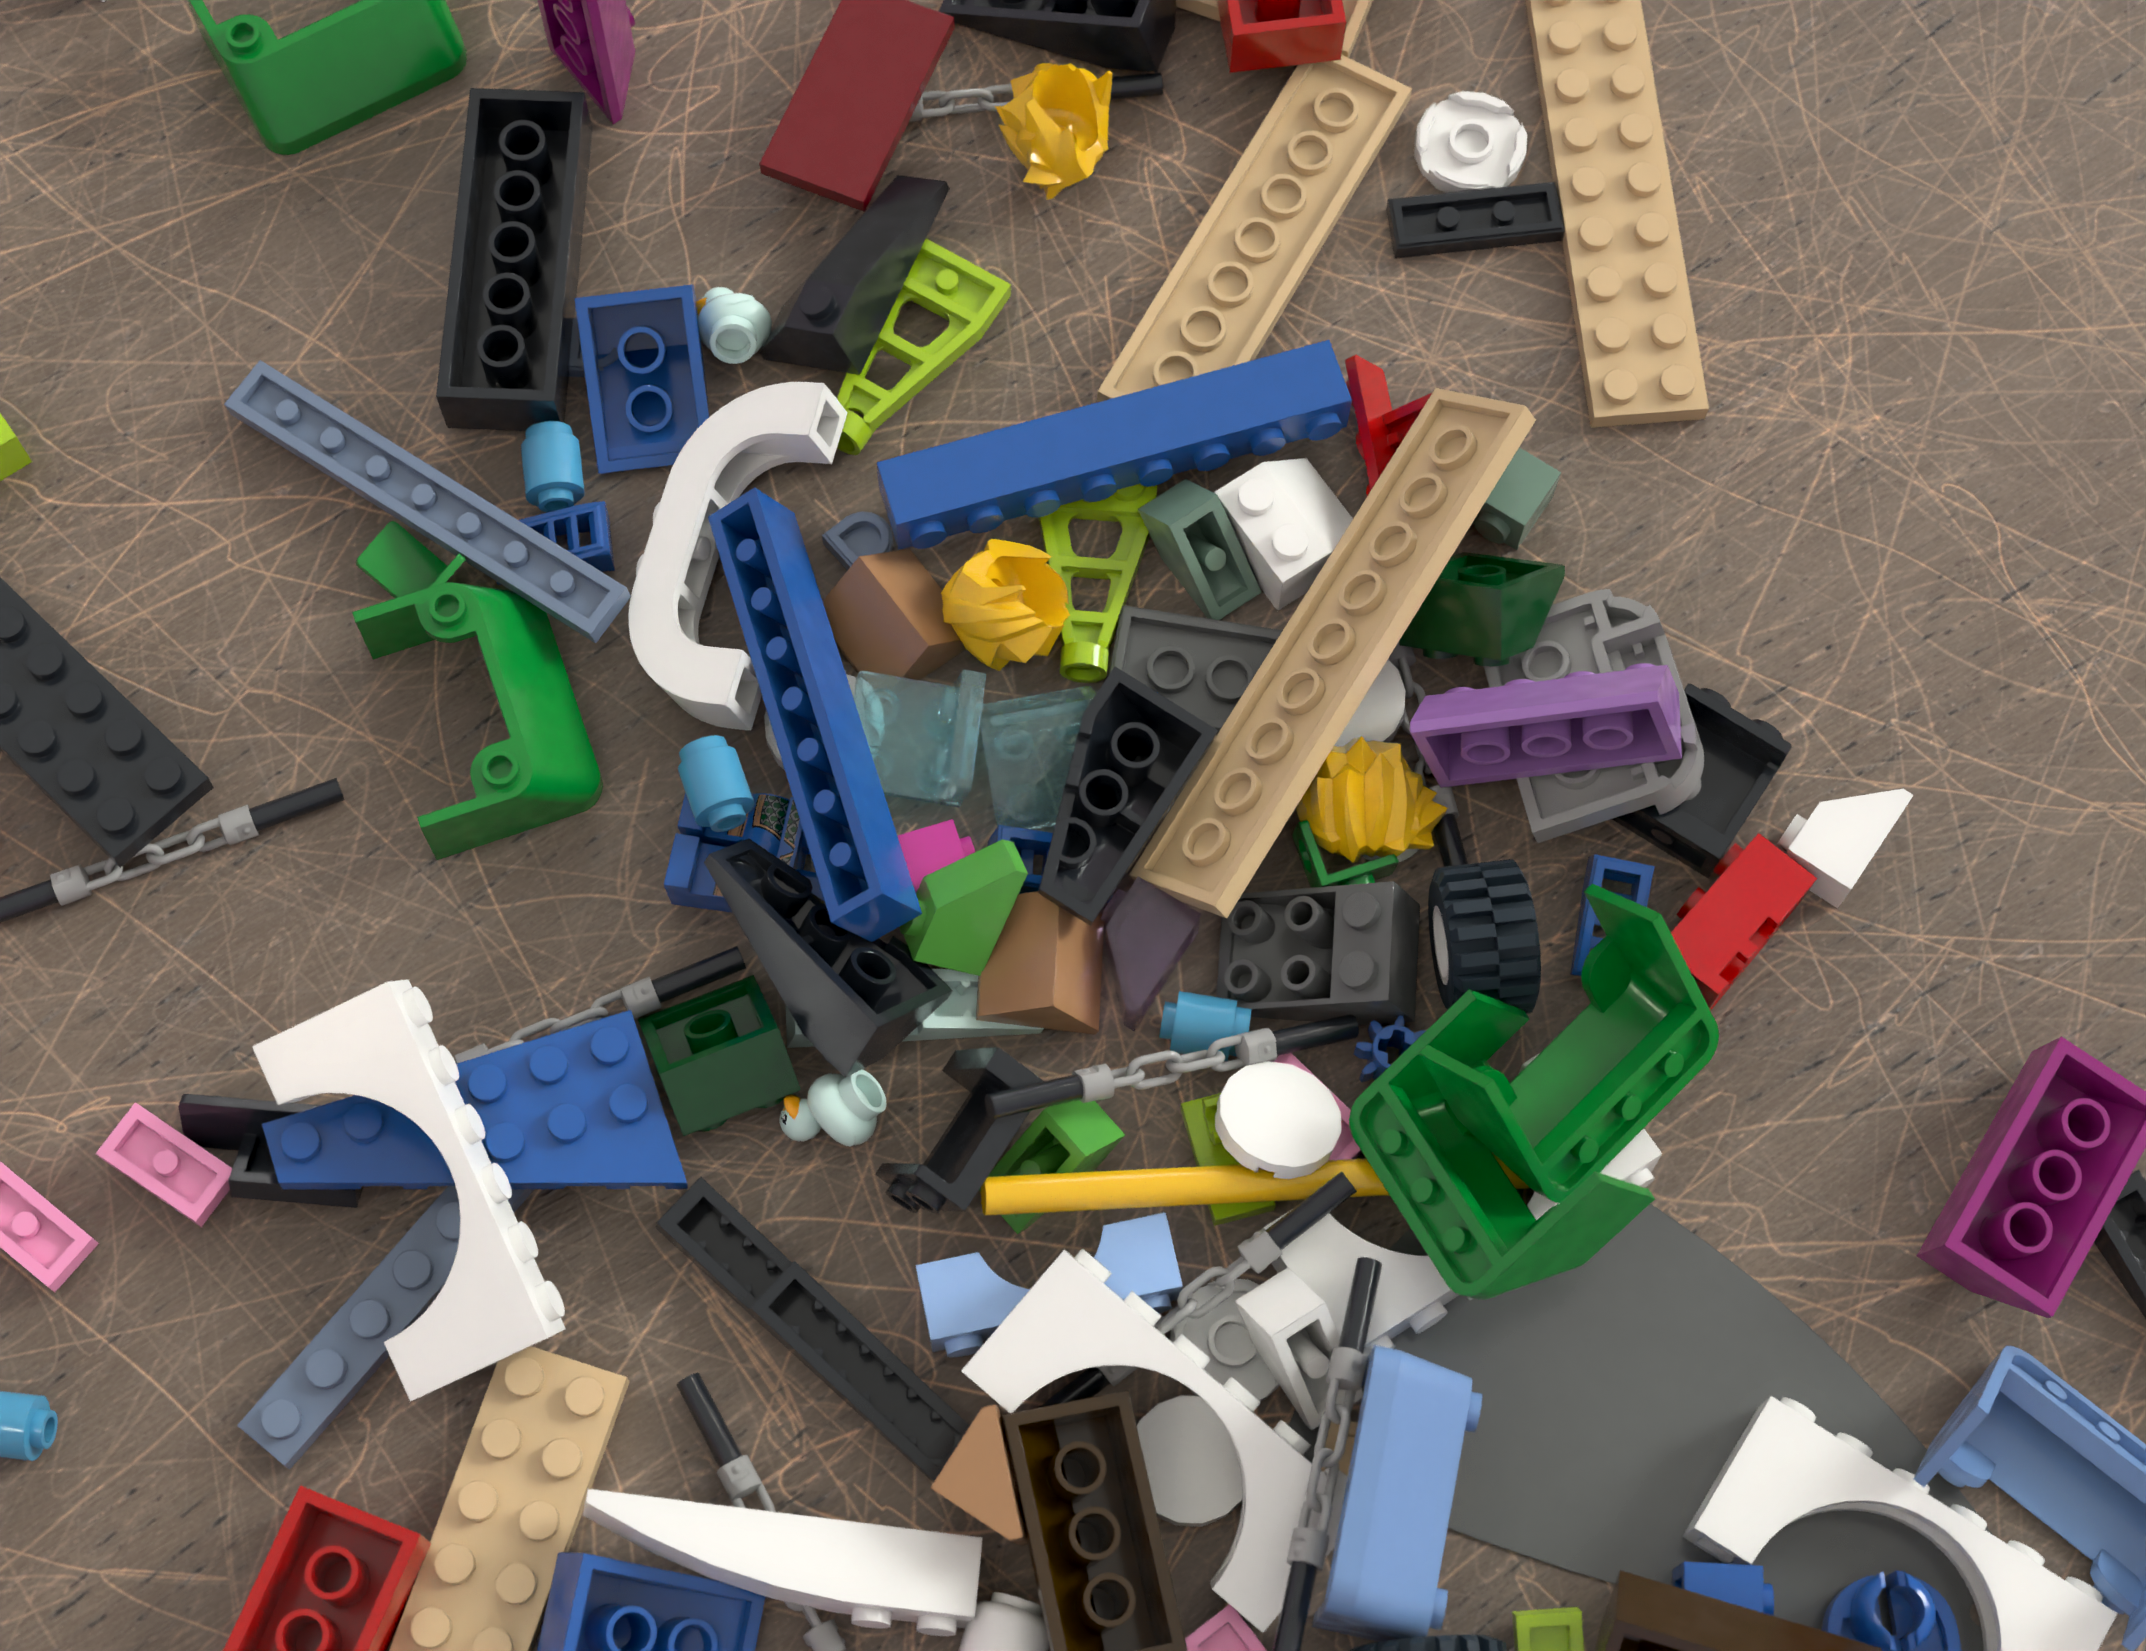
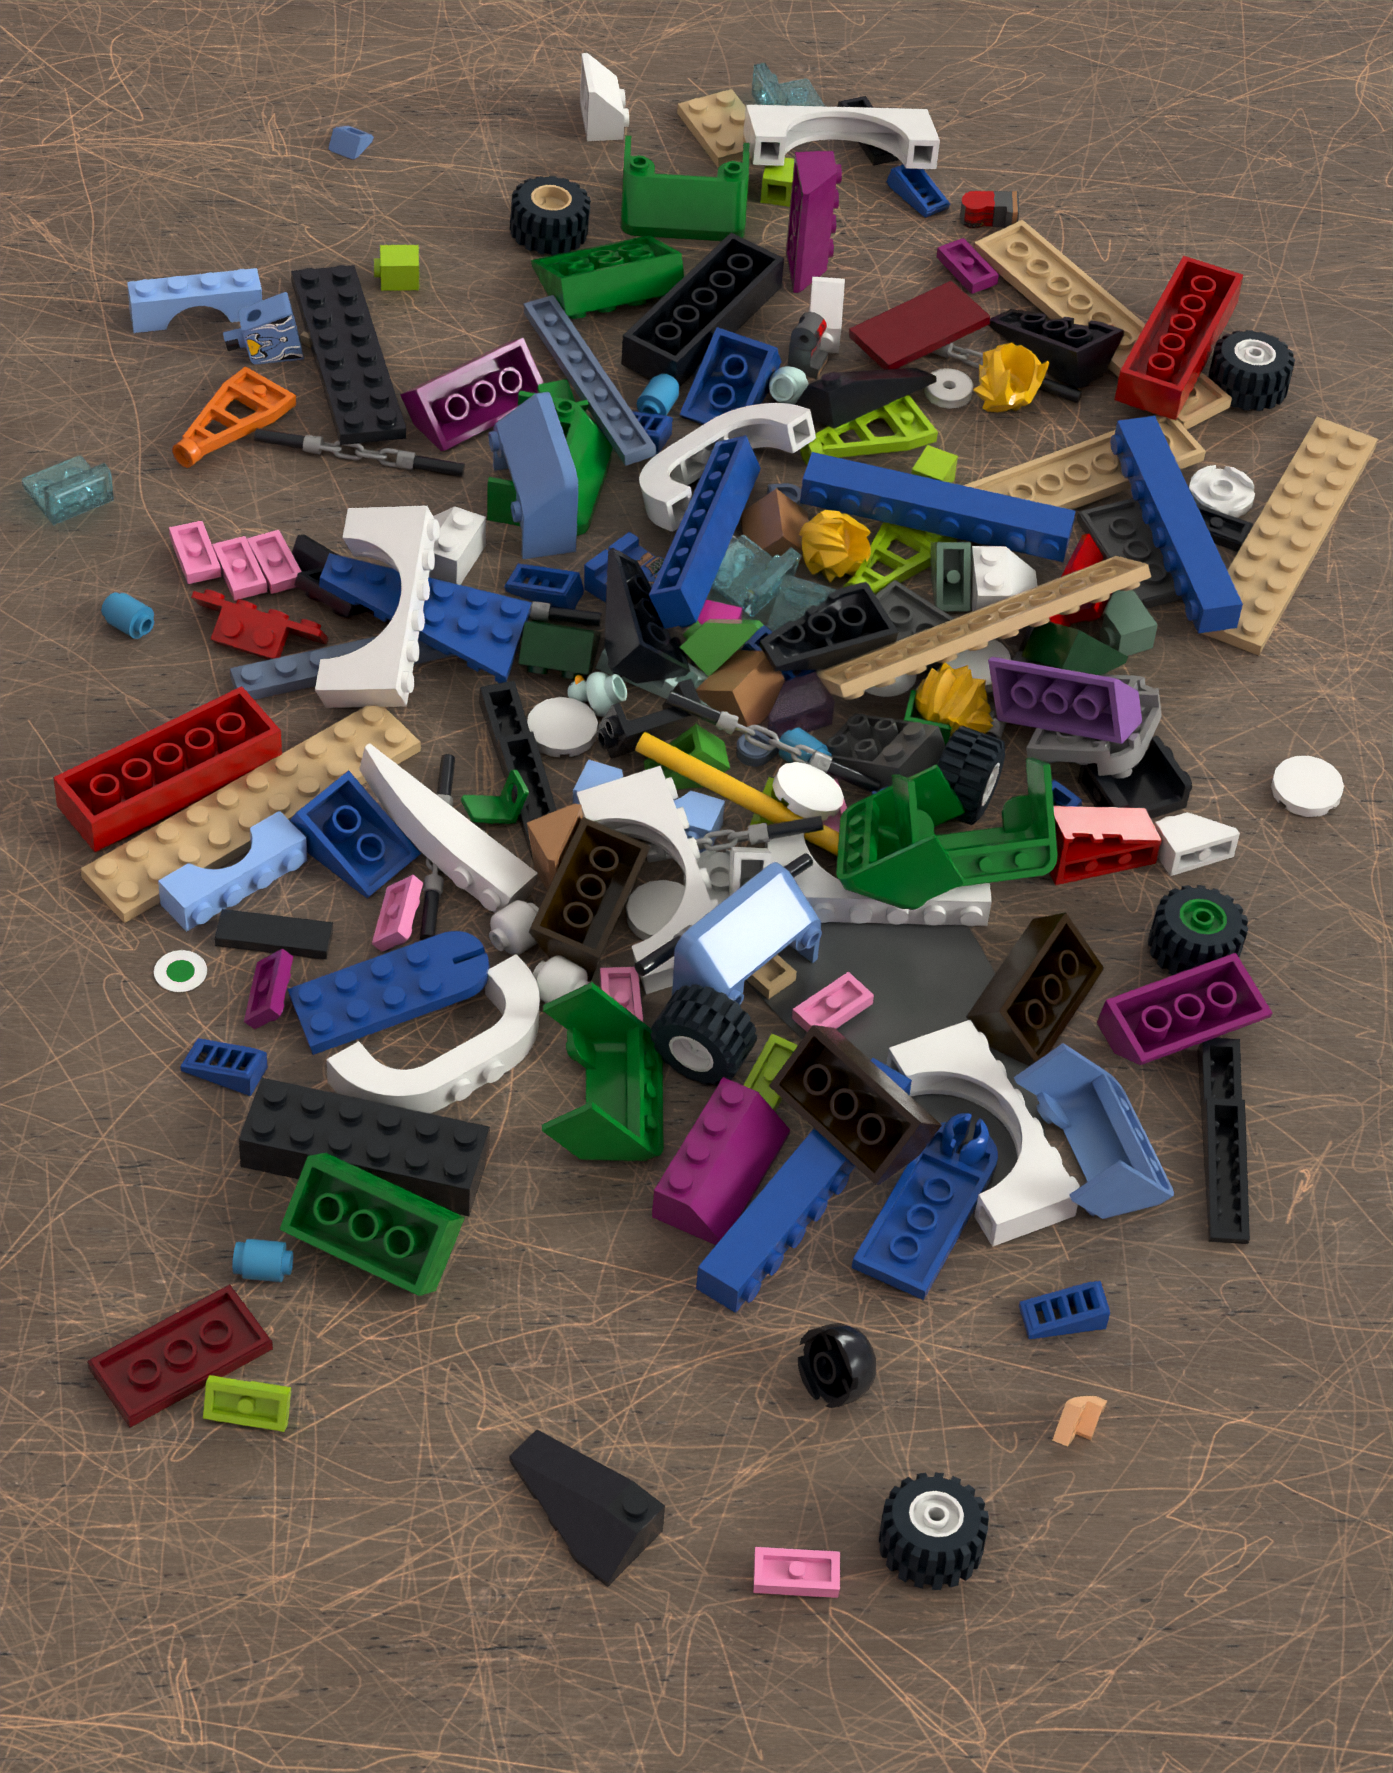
camera: 30 degrees right, 20 degrees down
dark azure brick [678,735,755,832] -> none
none -> red bracket [191,589,328,660]
none -> bright pink plate [212,536,267,601]
none -> magenta slope [400,337,543,451]
none -> white slope [429,507,486,585]
none -> green bracket [461,770,529,824]
none -> medium blue windscreen [488,392,578,559]
none -> blue slope [504,563,584,609]
none -> black wheel [510,176,591,255]
none -> white tile [527,697,598,758]
none -> green slope [531,235,684,319]
none -> sand blue tile [736,730,779,767]
none -> dark grey leg [787,312,828,379]
none -> bright pink plate [792,972,874,1032]
none -> white slope [809,276,845,354]
none -> lime brick [911,445,958,483]
none -> white piece [924,368,973,409]
none -> dark brown slope [966,912,1104,1066]
none -> dark grey tile [1077,498,1182,609]
none -> blue brick [1110,416,1243,634]
none -> black wheel [1148,885,1248,976]
none -> white tile [1271,756,1344,817]

